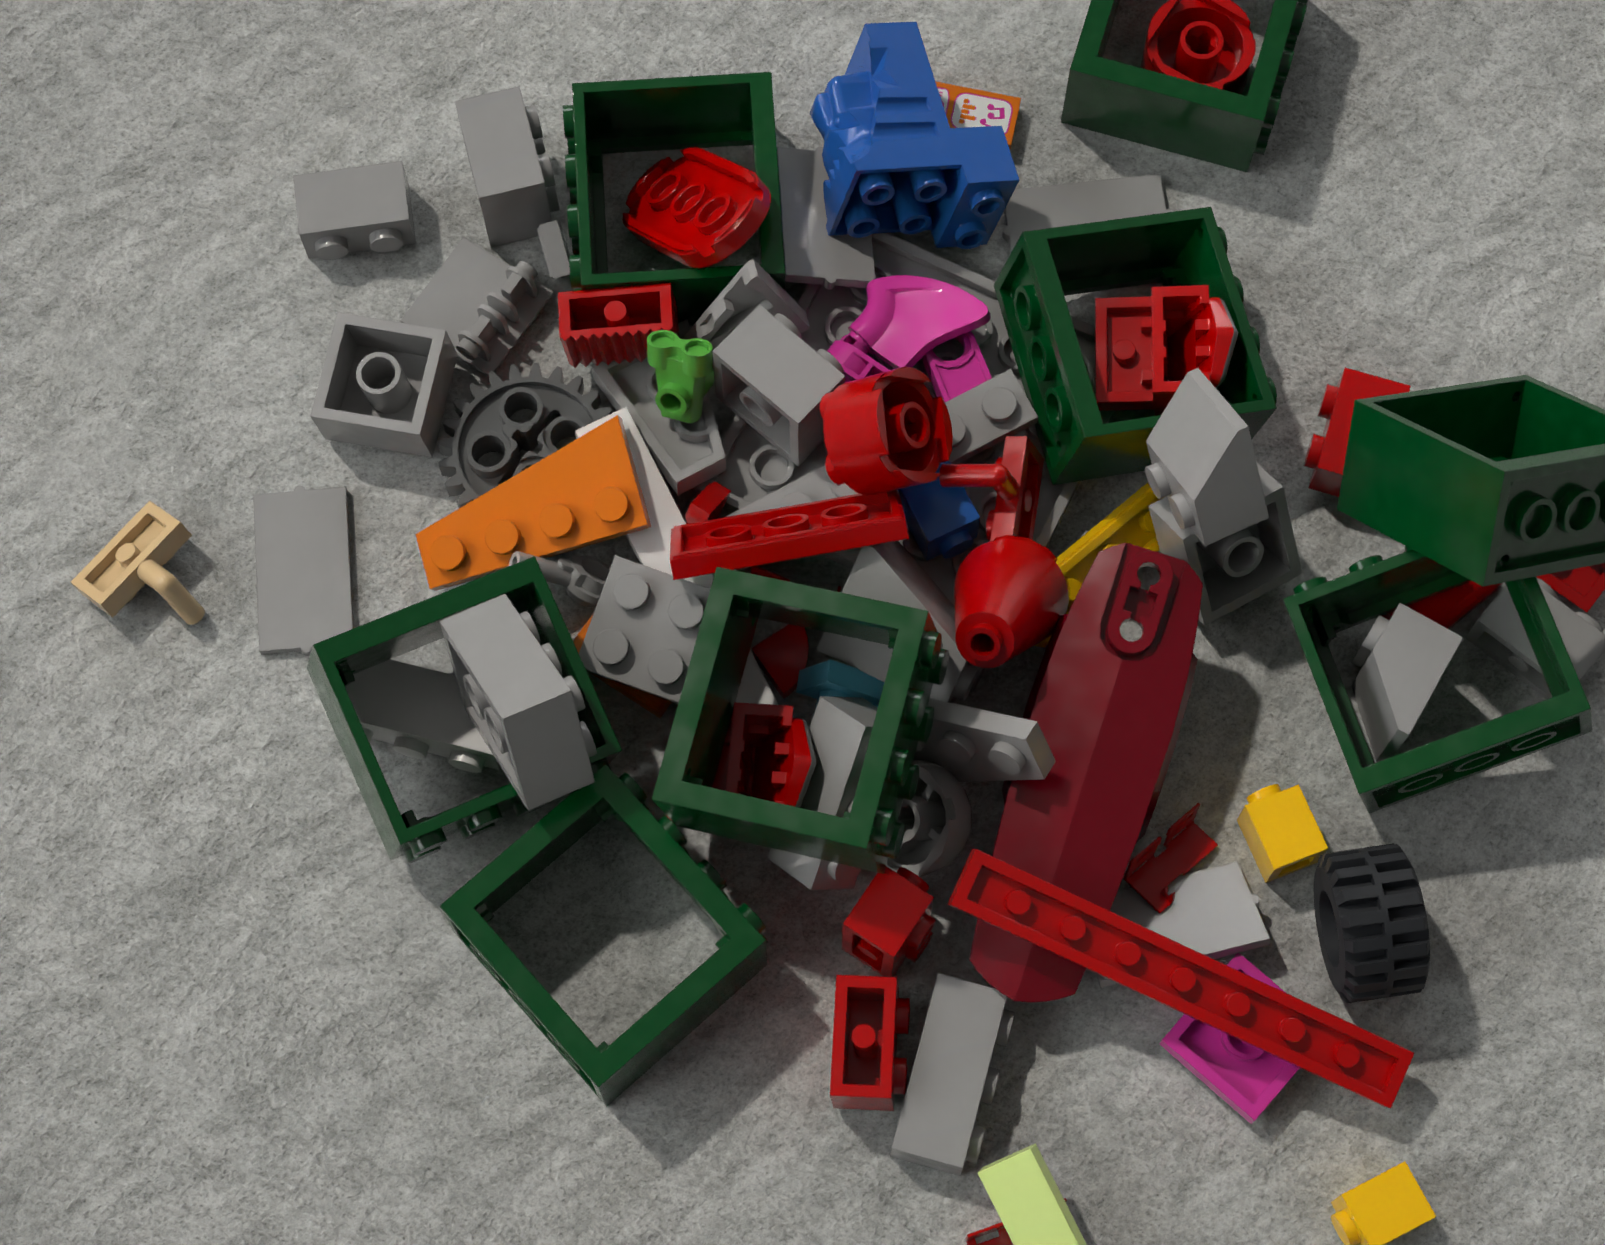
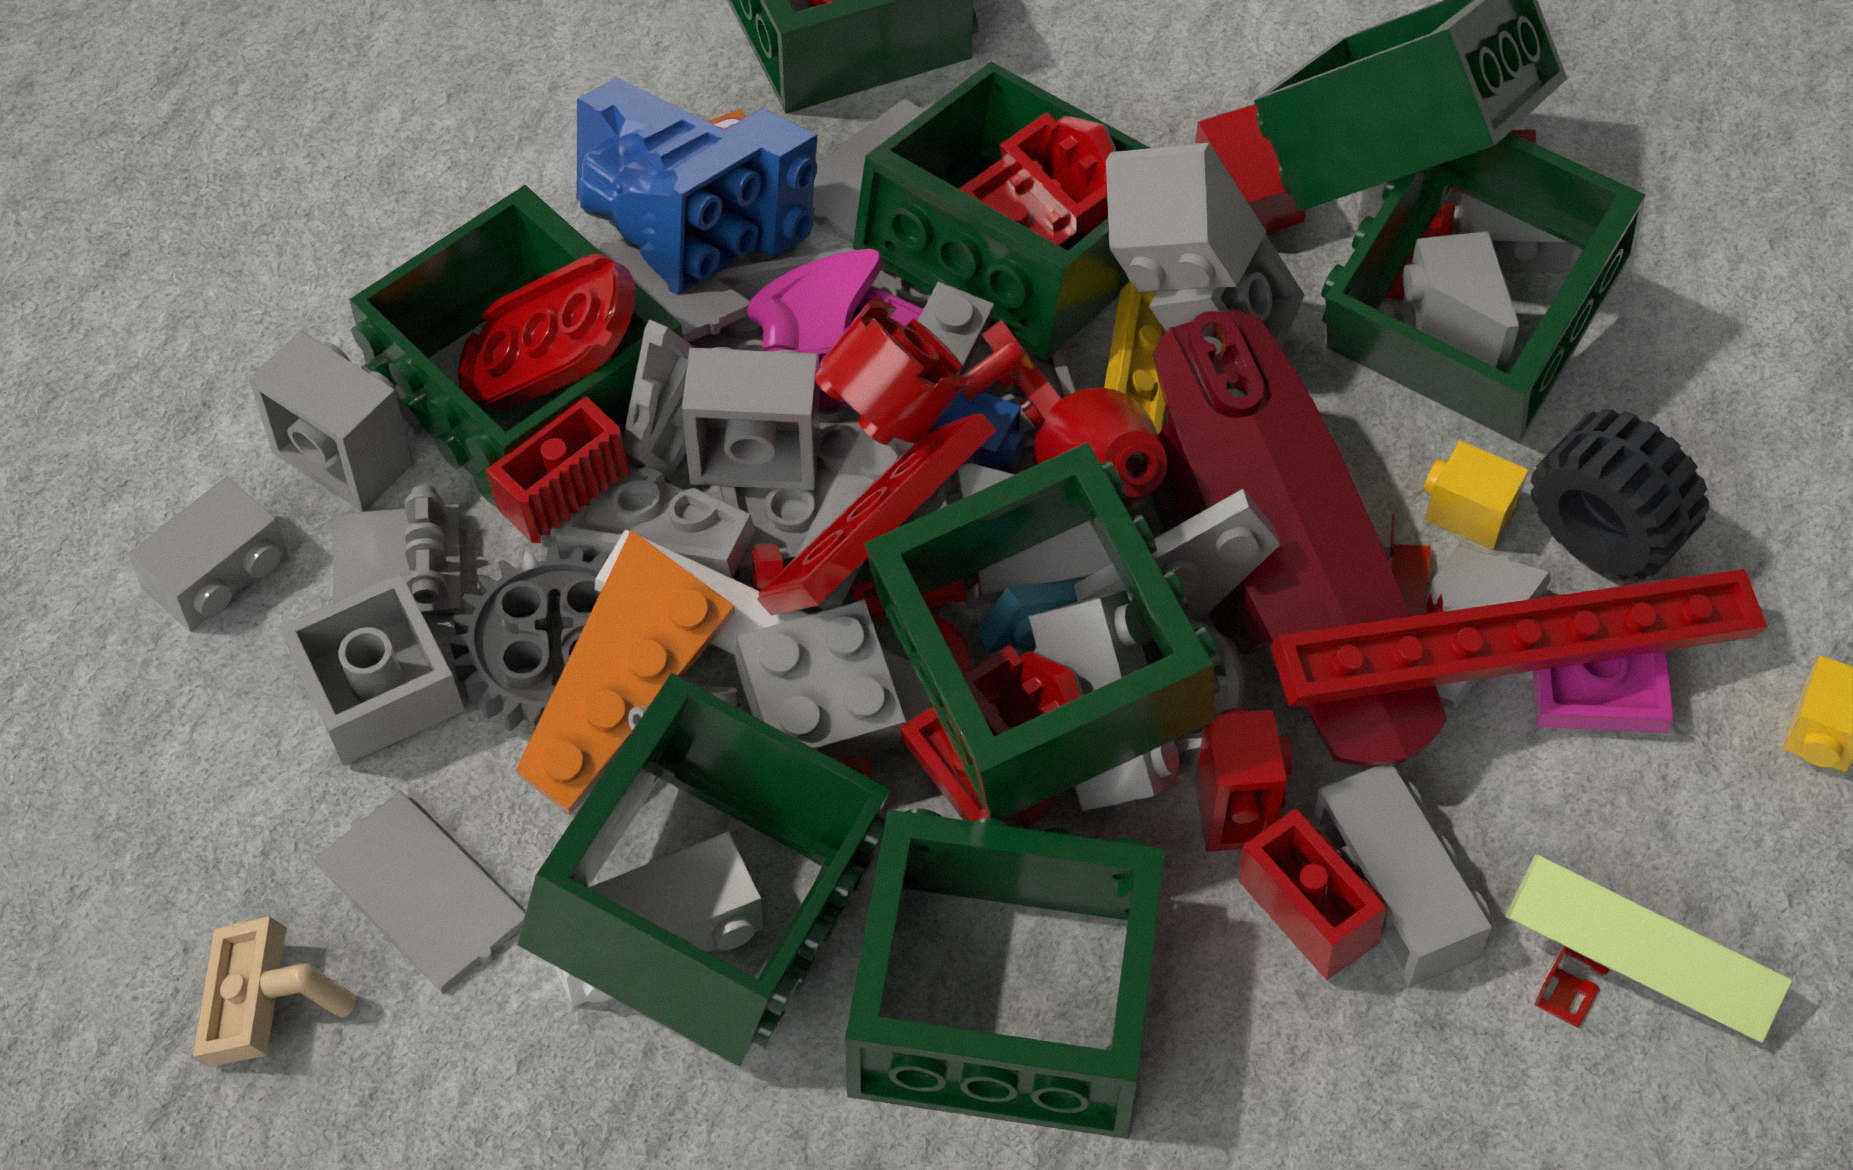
camera: 40 degrees left, 15 degrees down
light grey brick [439,594,597,811] -> none
light grey tile [537,220,570,279] -> none
bright green plate [647,330,715,424] -> none

